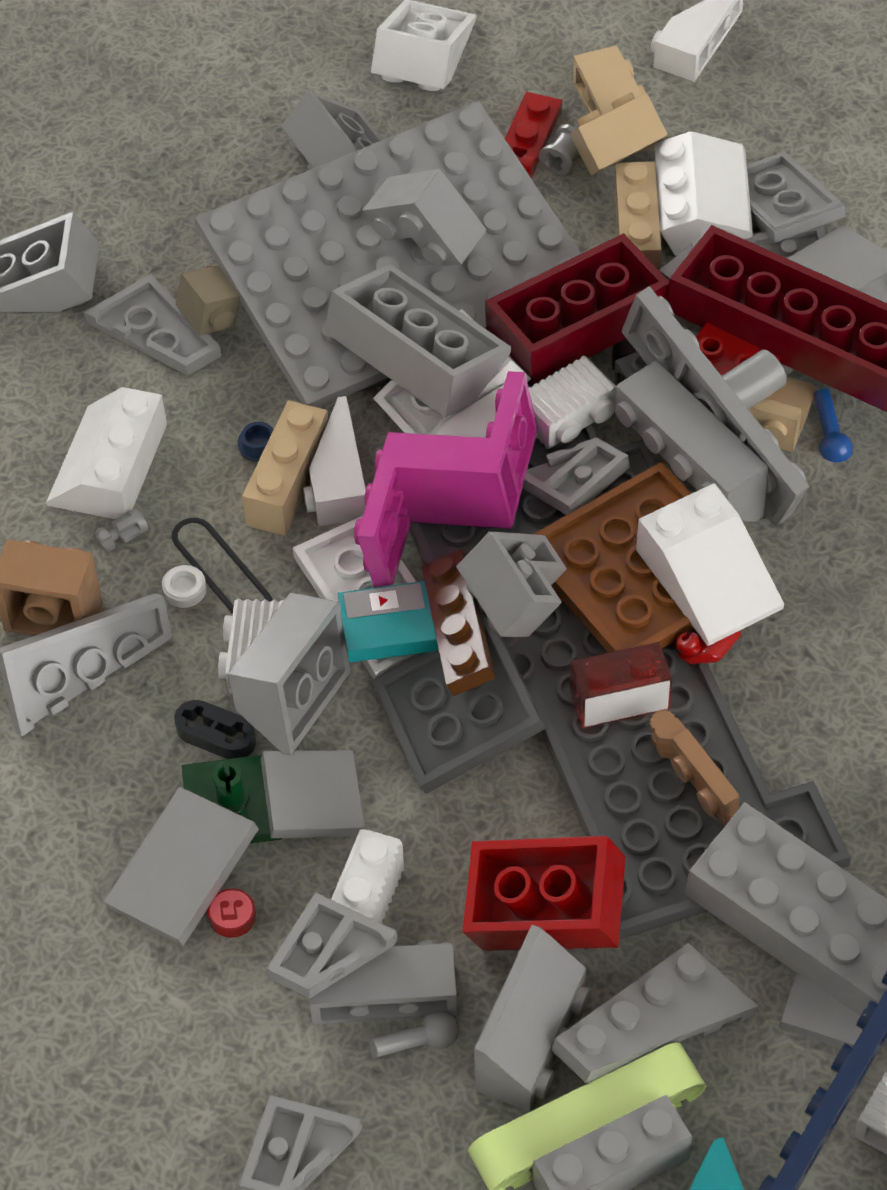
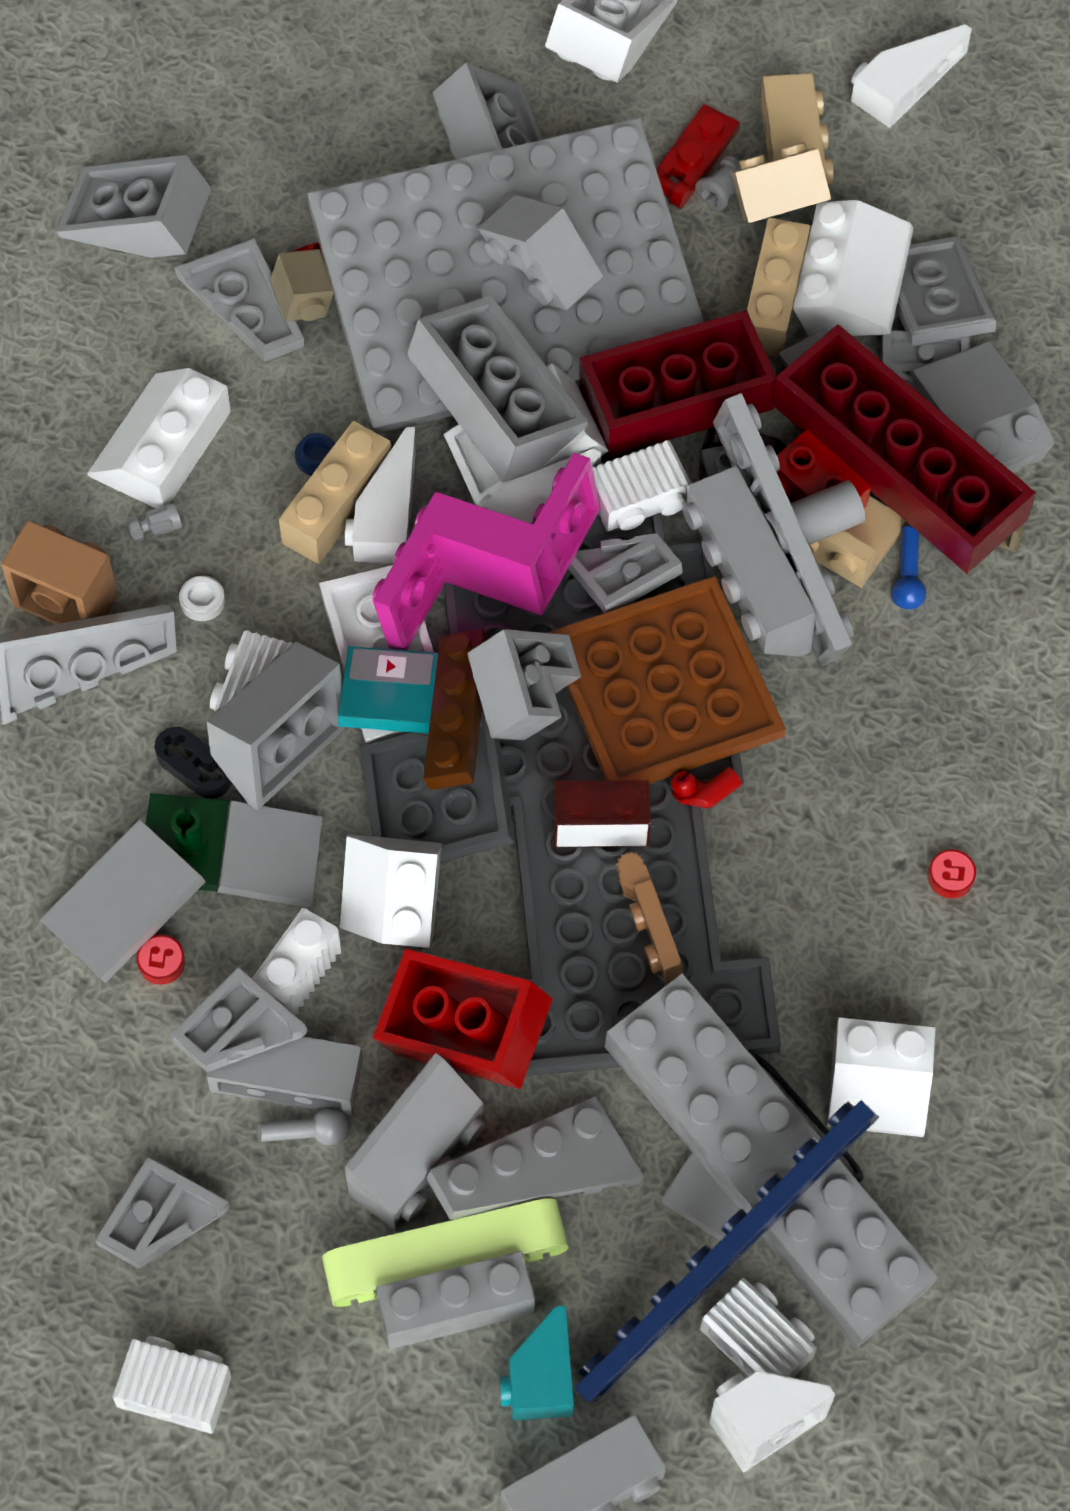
camera: 10 degrees right, 10 degrees up
black piece [172,518,273,614] -> none
white slope [636,483,784,646] -> none
none -> white slope [340,834,442,948]

